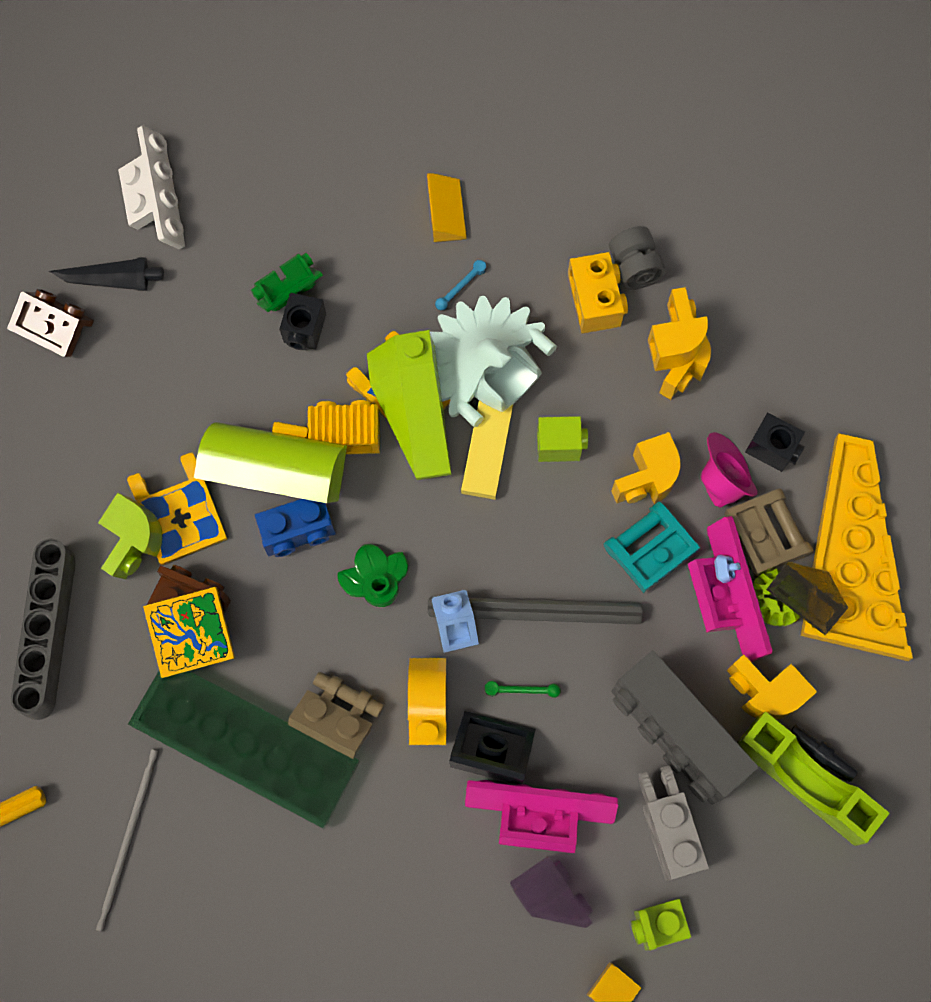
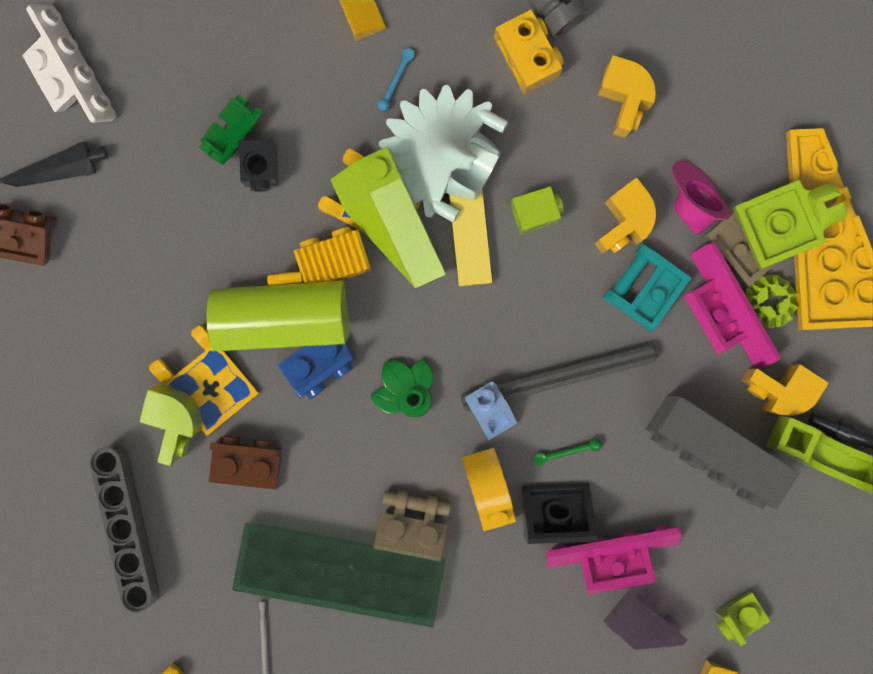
camera: 25 degrees left, 15 degrees up
tile [143,587,235,678] -> none
light grey hinge [638,765,709,881] -> none
yellow brick [648,287,708,371] -> none
light blue rock [714,555,741,583] -> none
black brick [745,412,805,472] -> none
clear smoke slope [766,561,848,635] -> none
none -> lime plate [733,179,847,270]

